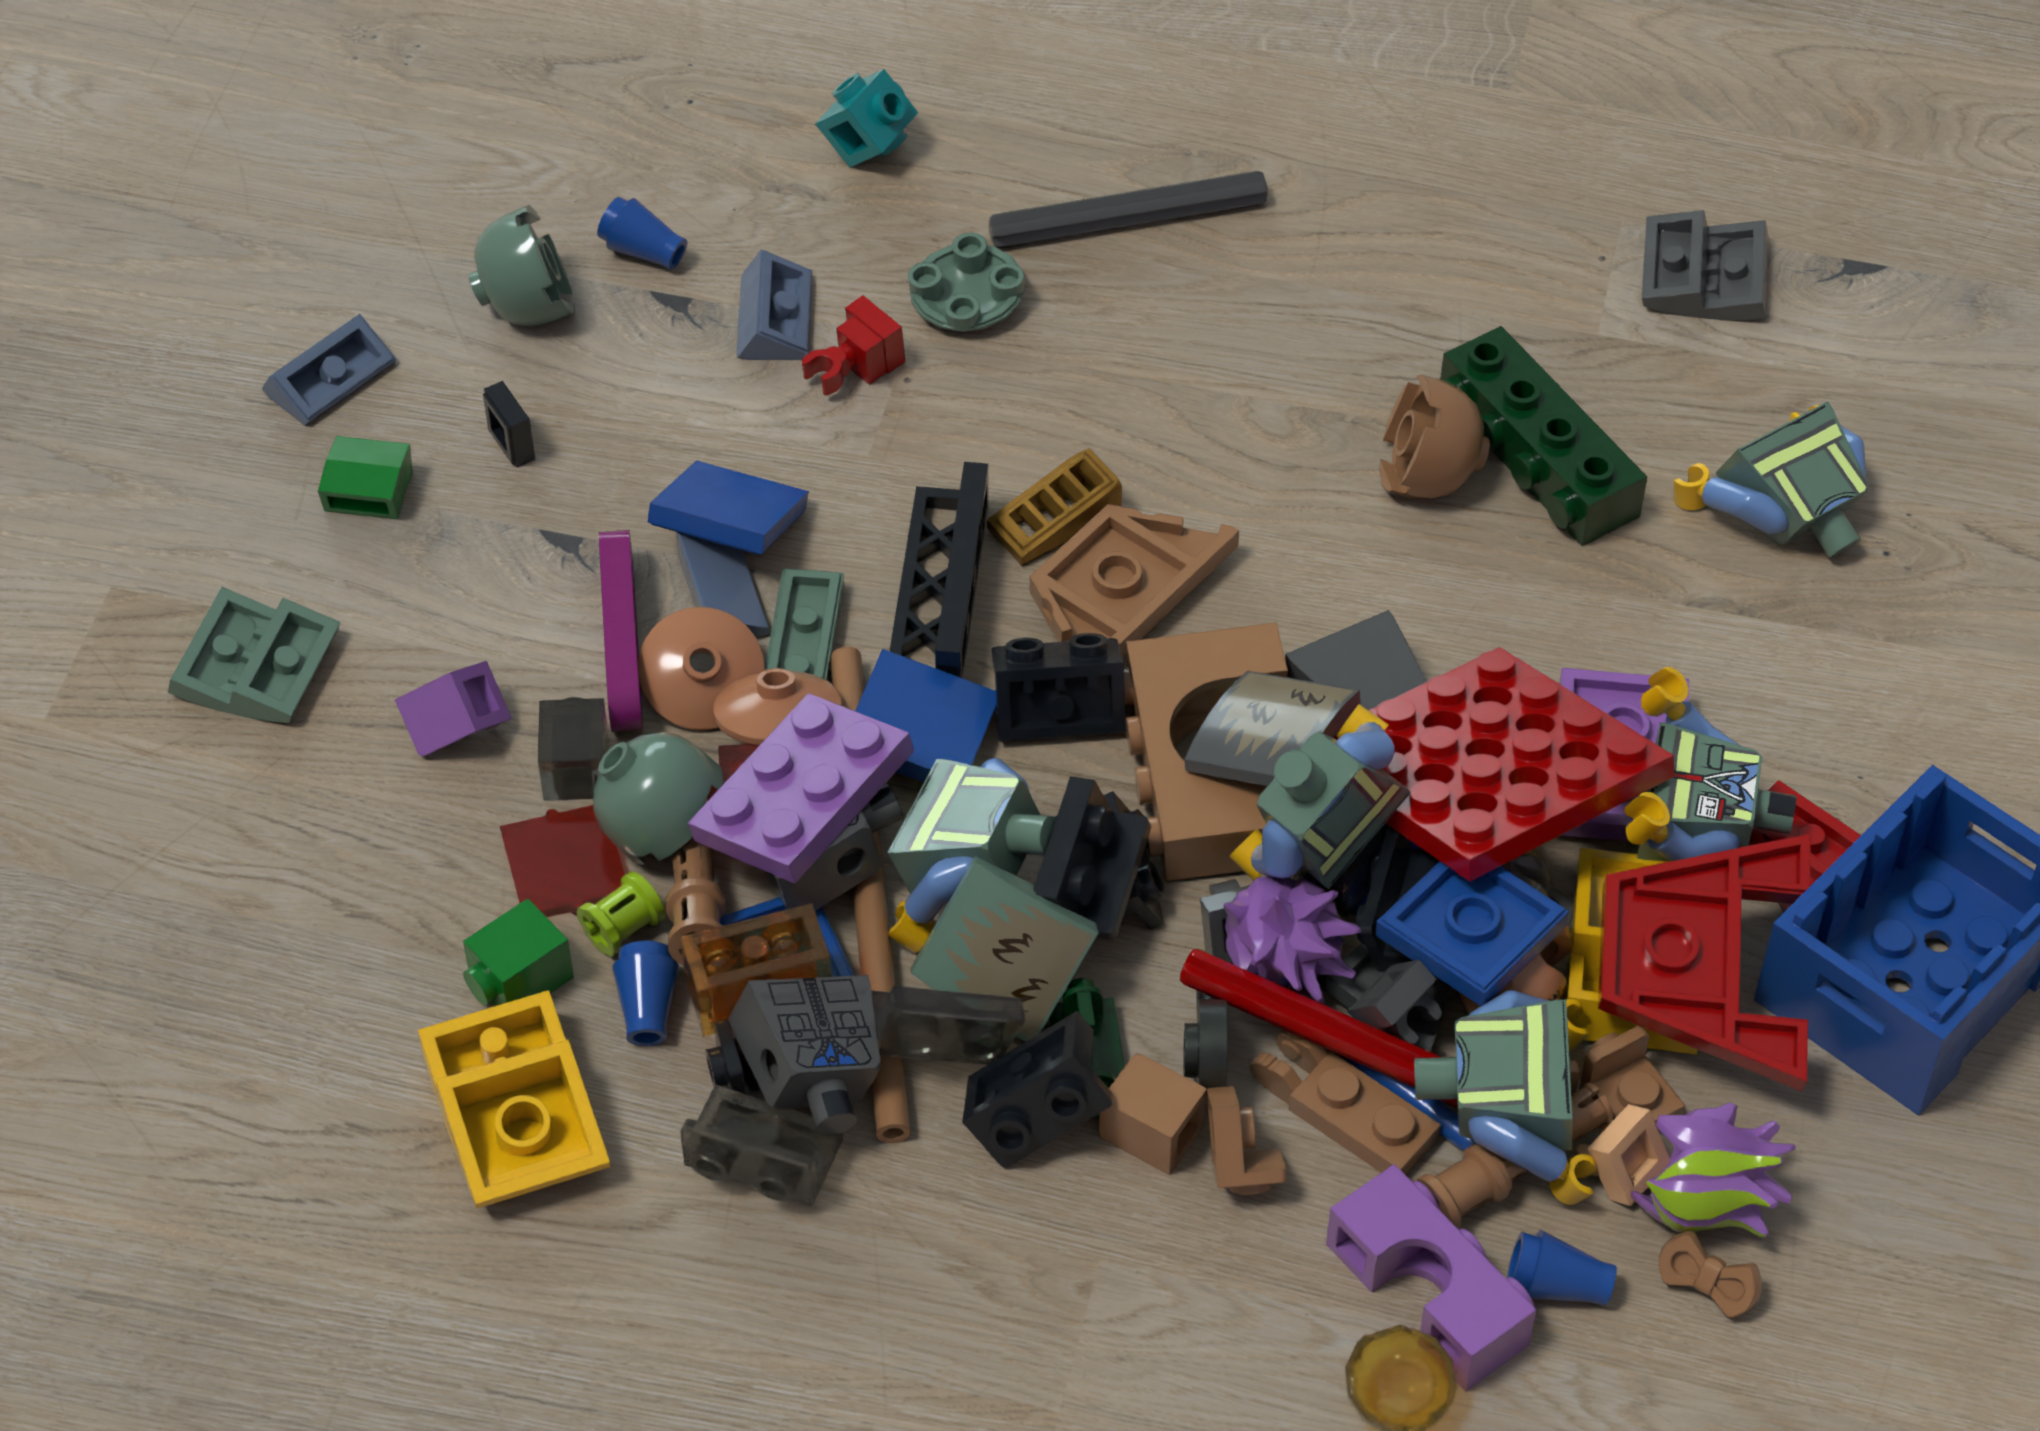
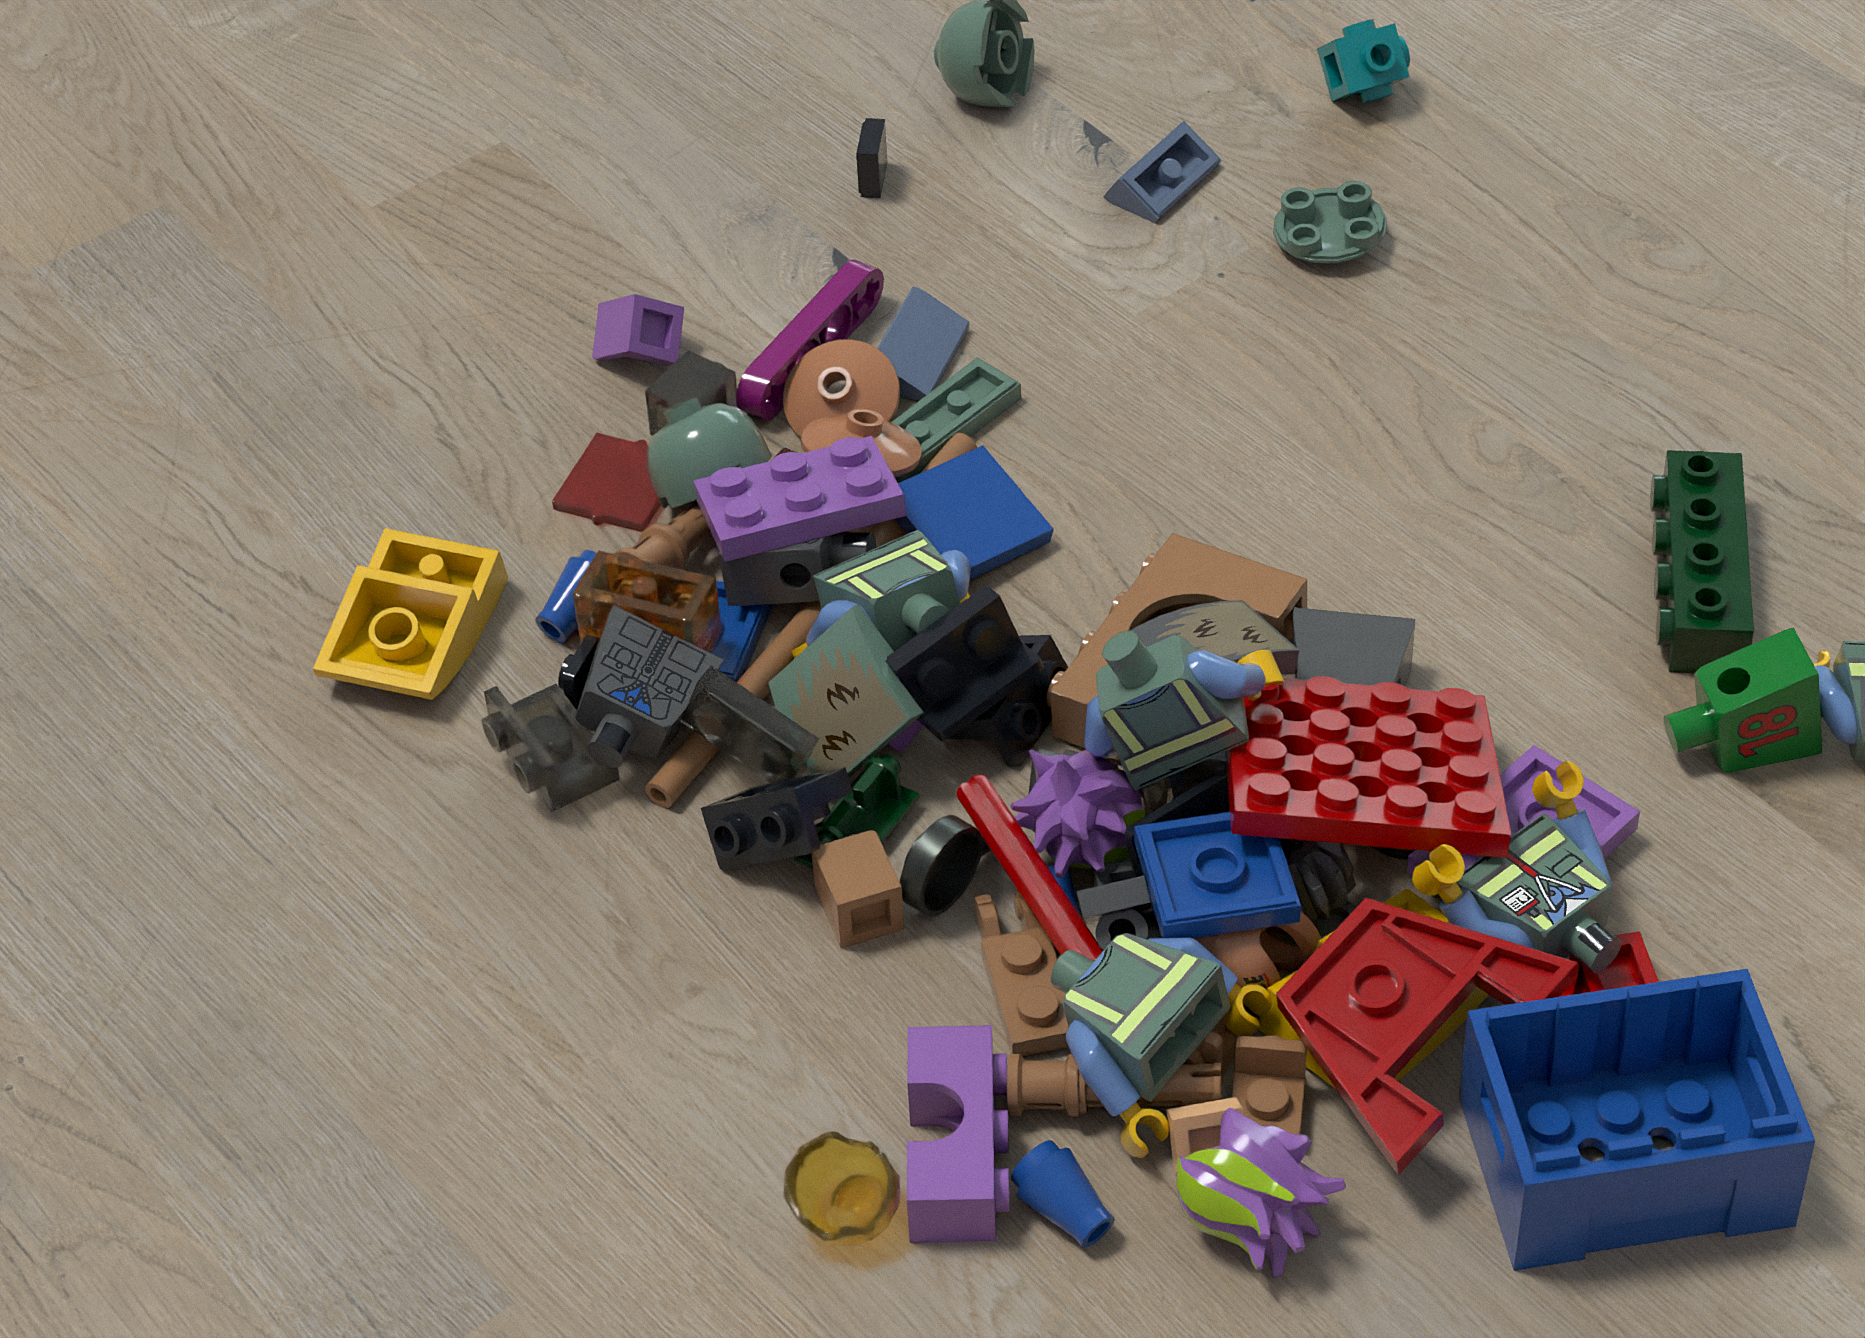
camera: 40 degrees right, 5 degrees down
sand green slope [168,587,341,723] -> none
sand blue slope [261,314,397,426] -> none
green piece [318,436,413,519] -> none
green brick [463,898,574,1006] -> none
lime bush [577,871,666,957] -> none
blue cone [597,197,687,270] -> none
blue tile [648,460,809,555] -> none
red piece [802,295,906,396] -> none
black fence [890,462,989,678] -> none
pearl gold slope [987,448,1122,566] -> none
dark grey axle [989,171,1268,248] -> none
black bracket [991,633,1126,742] -> none
medium nougat wing [1030,504,1239,657] -> none
medium nougat bracket [1207,1086,1287,1195] -> none
medium nougat cylinder [1379,374,1490,500] -> none
medium nougat piece [1659,1231,1762,1317] -> none
none -> green torso [1664,627,1822,773]

